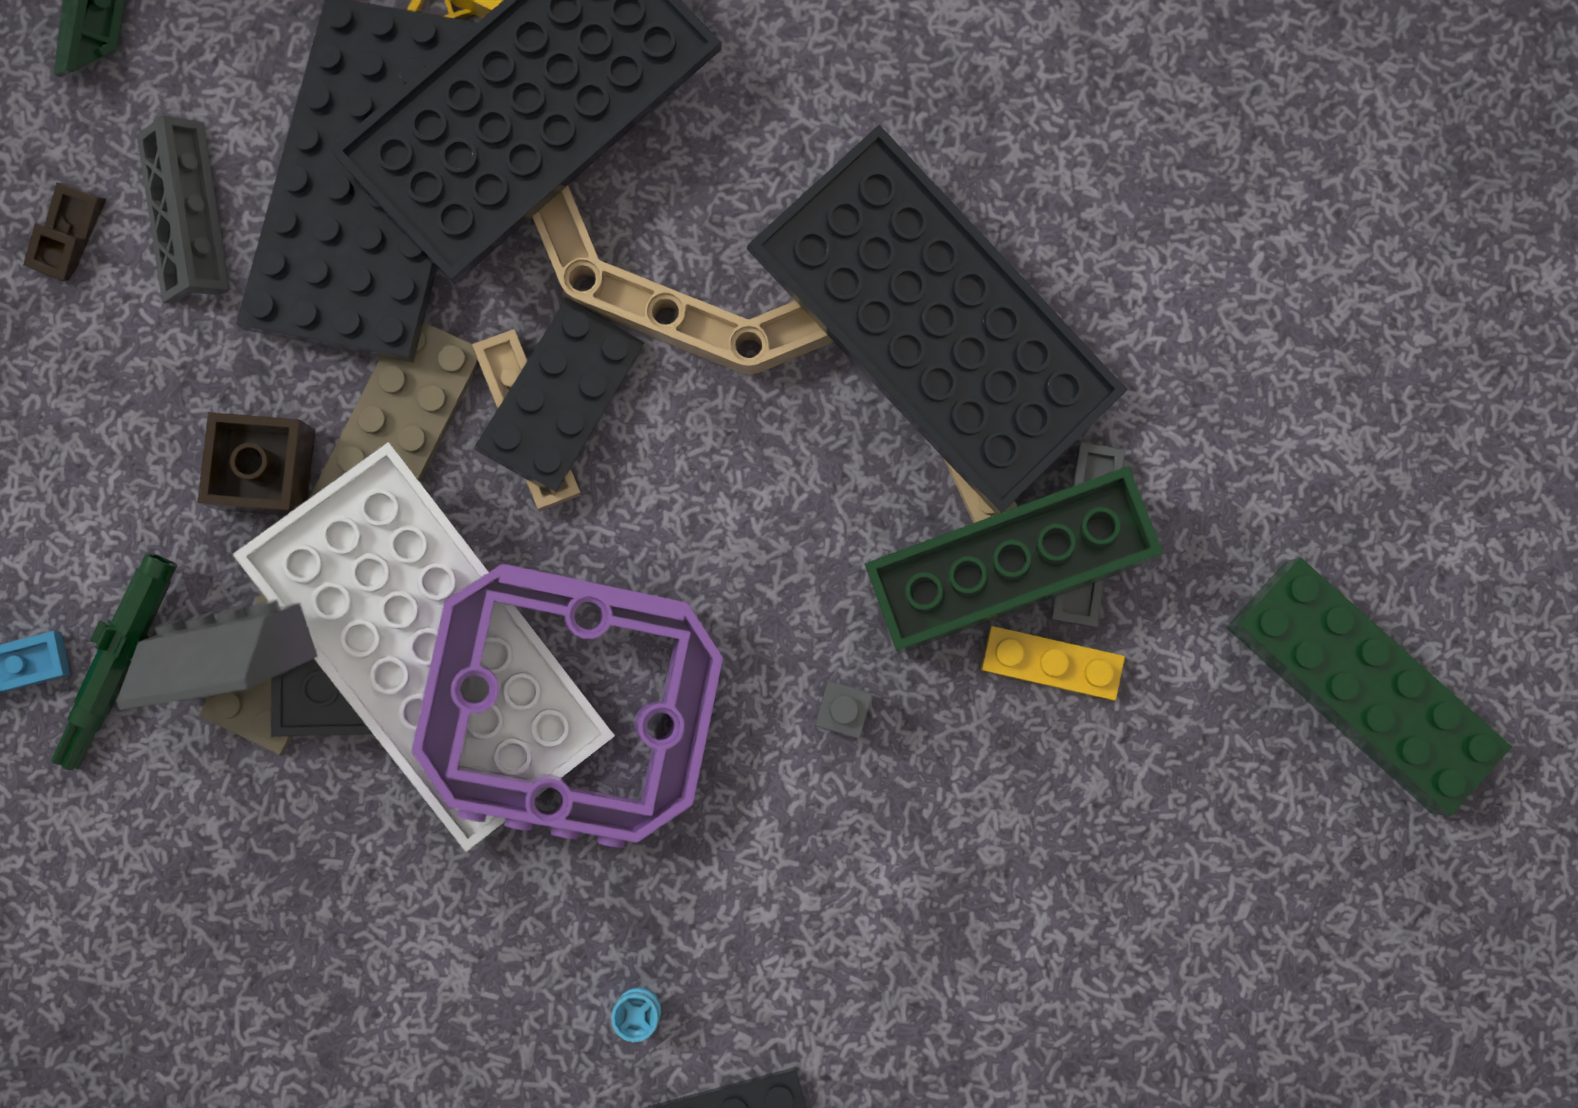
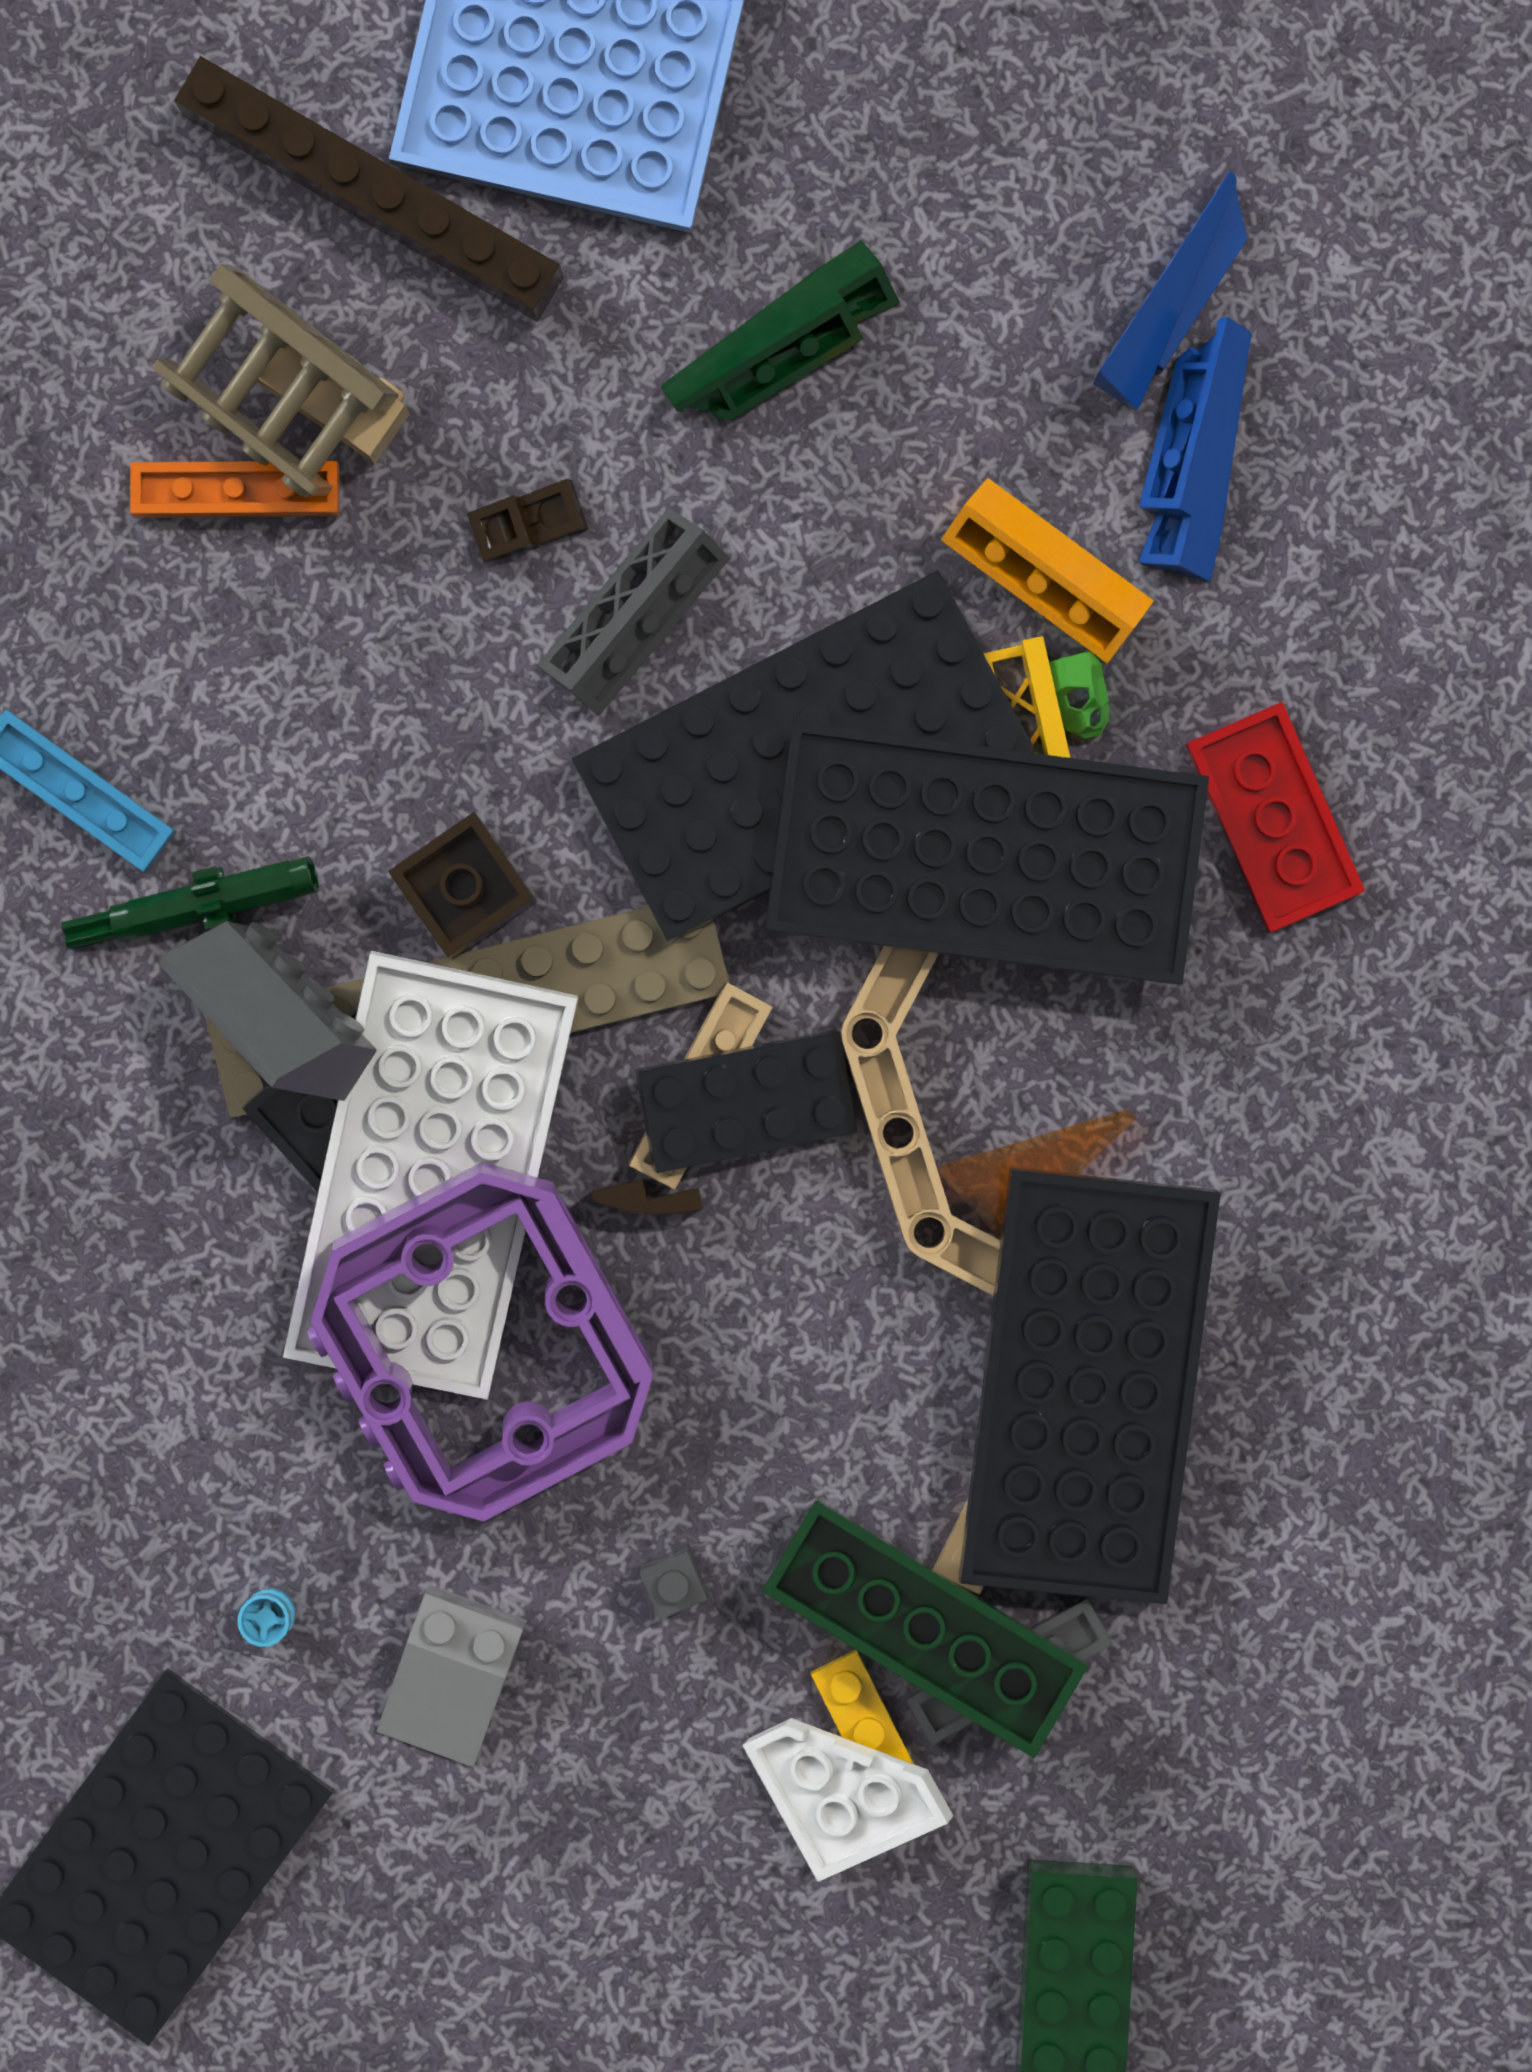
camera: 50 degrees right, 5 degrees up
none -> light grey slope [376,1585,527,1767]
none -> dark brown slope [592,1179,703,1214]
none -> white plate [742,1718,953,1882]
none -> clear orange wing [937,1109,1137,1239]

